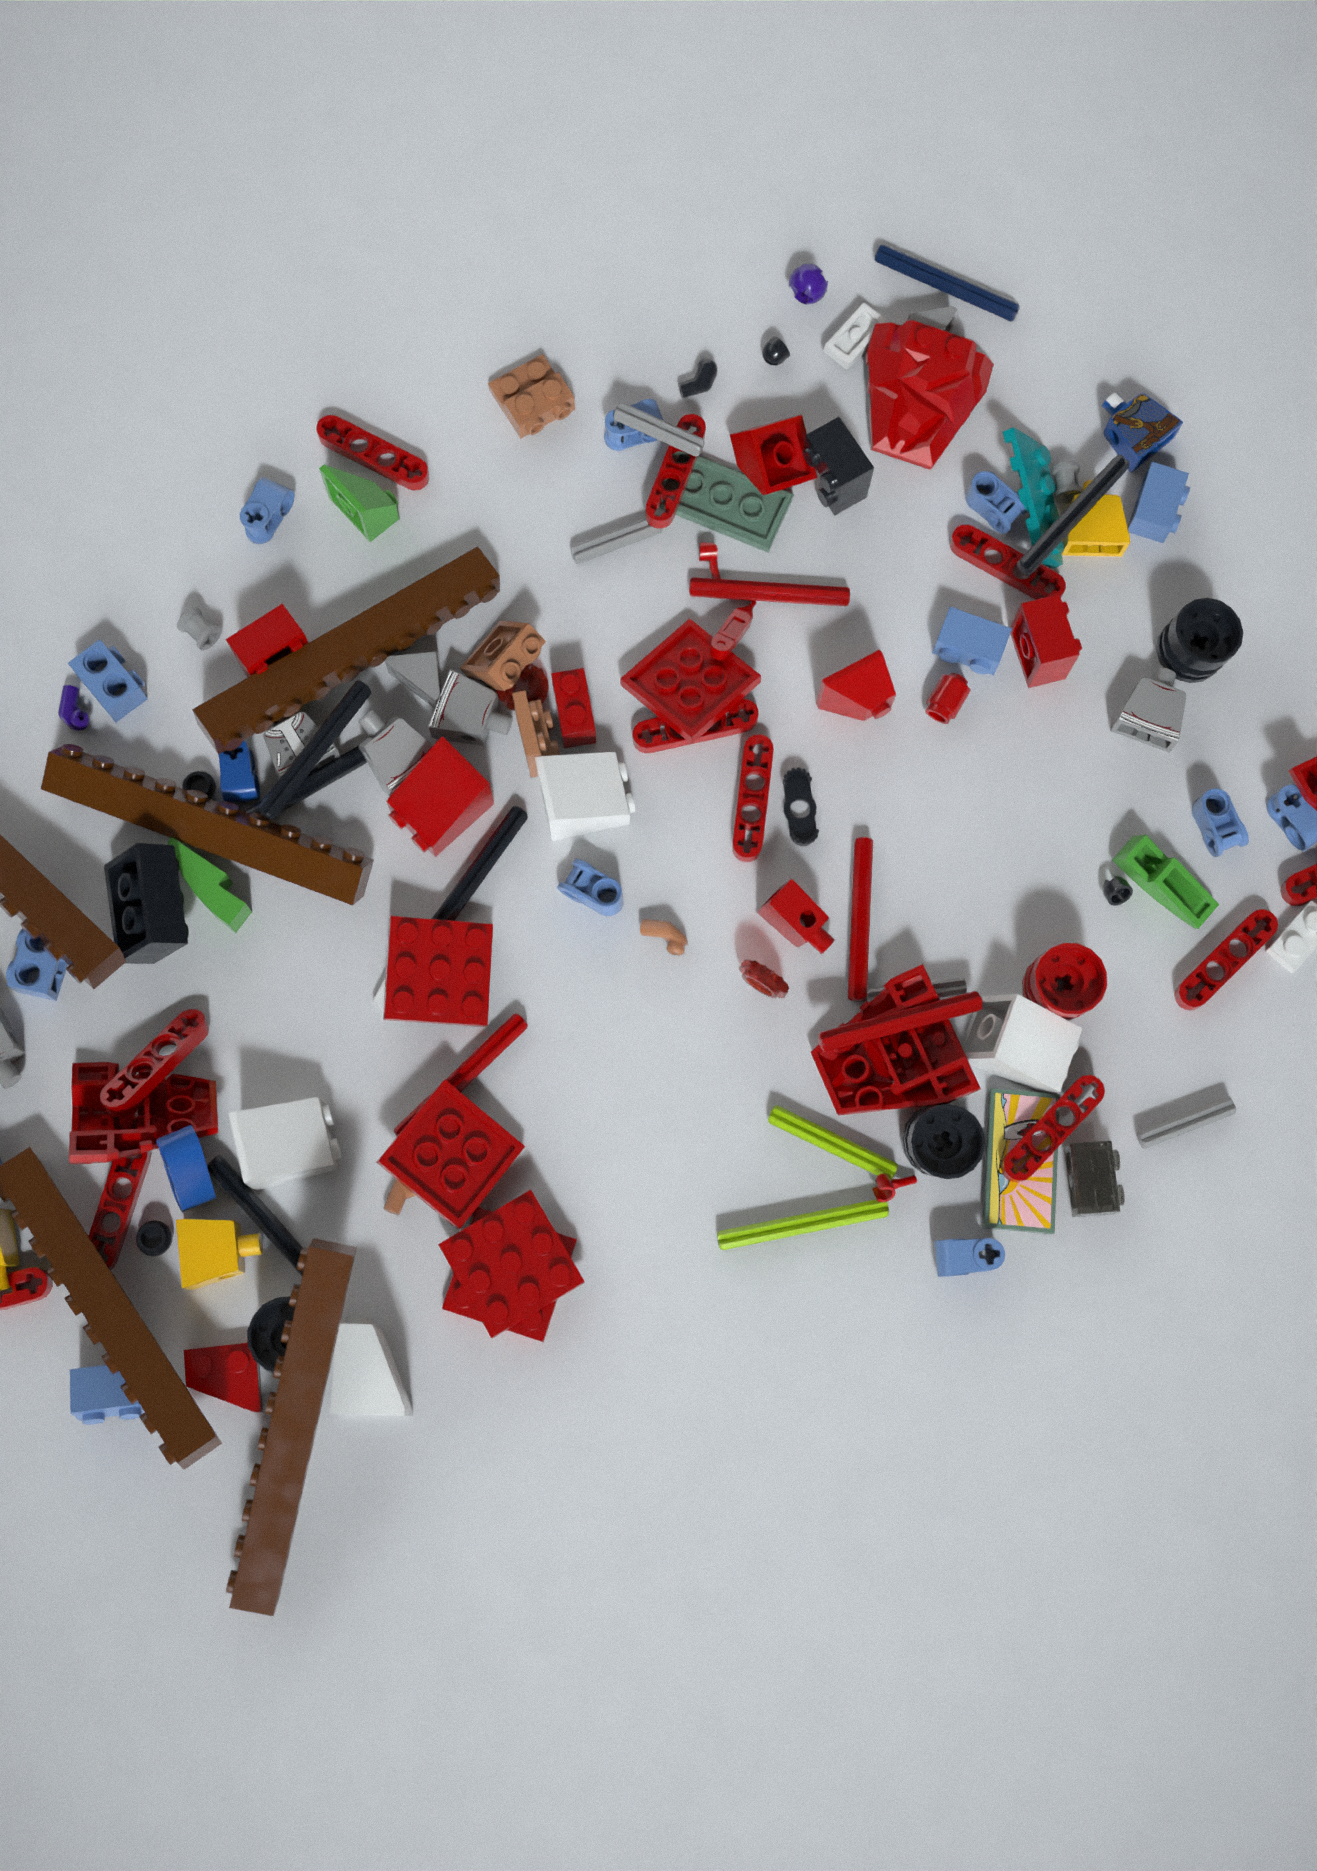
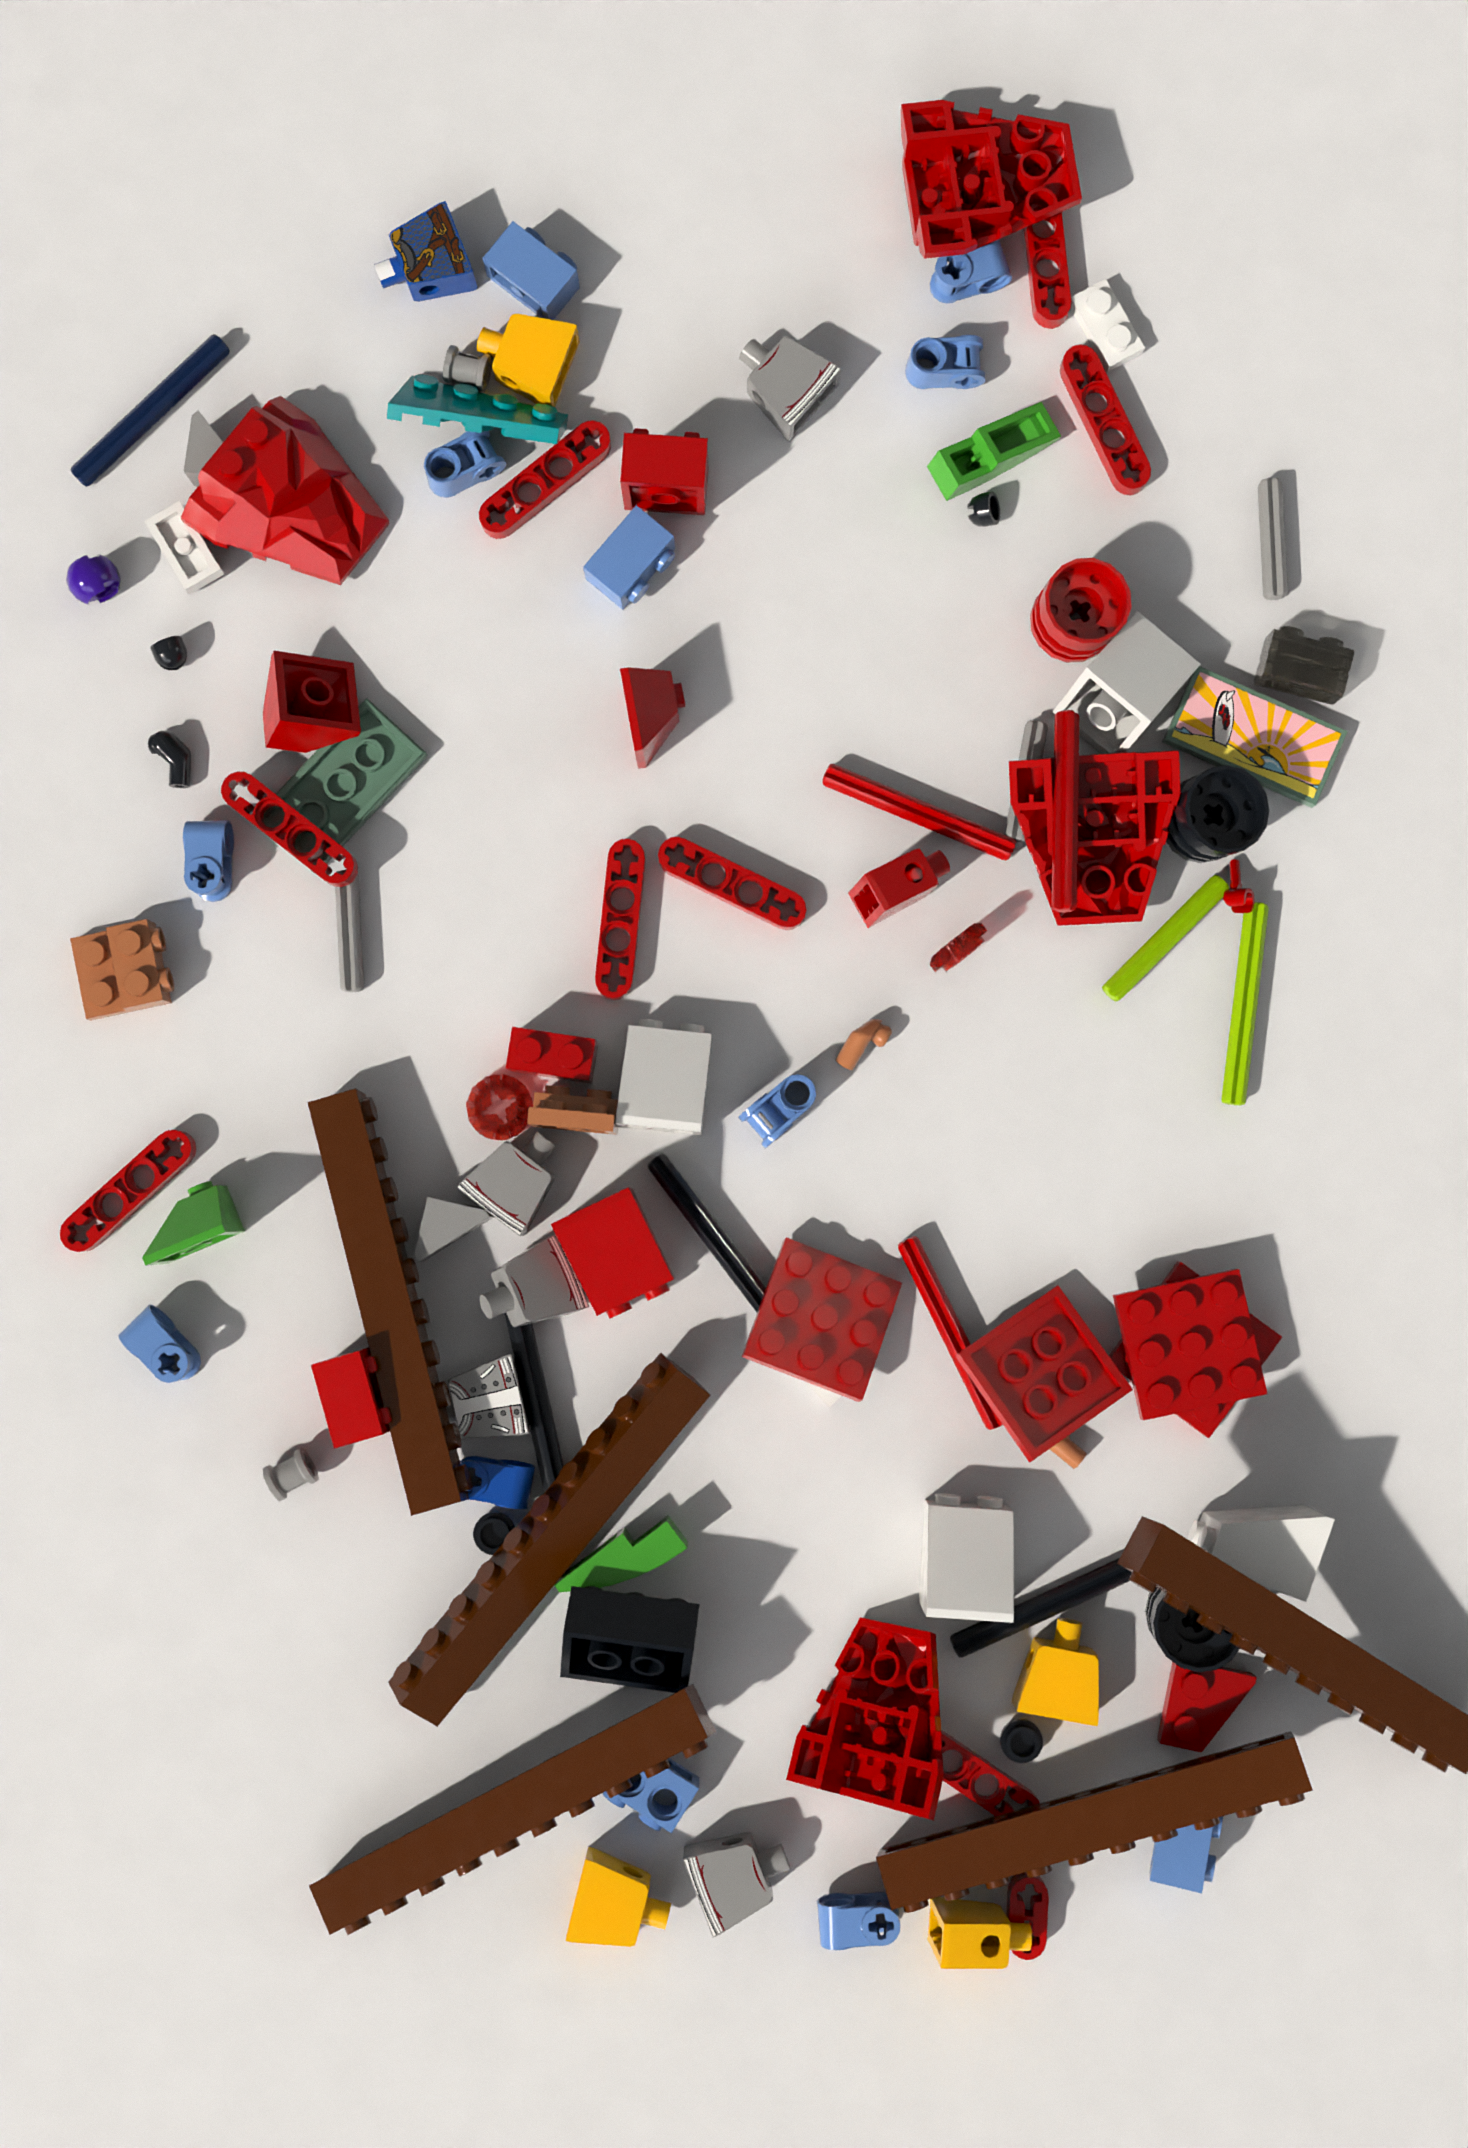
camera: 70 degrees left, 10 degrees up
dark purple arm [58,685,90,731] -> none
medium blue brick [68,639,147,723] -> none
red beam [100,1009,209,1117] -> none
blue beam [156,1125,216,1213] -> none
black axle [258,680,372,820] -> none
nougat plate [459,620,546,691] -> none
light grey axle [614,402,705,457] -> none
red plate [620,618,761,744] -> none
red axle [689,577,850,607] -> none
red hand [699,542,721,579] -> none
red piece [709,601,757,660] -> none
black piece [782,767,819,846] -> none
black brick [802,417,874,516] -> none
red brick [925,673,971,724] -> none
medium blue piece [934,1238,1005,1277] -> none
red beam [1001,1075,1105,1183] -> none
black axle [1017,455,1130,576] -> none
black wheel [1156,598,1243,683] -> none

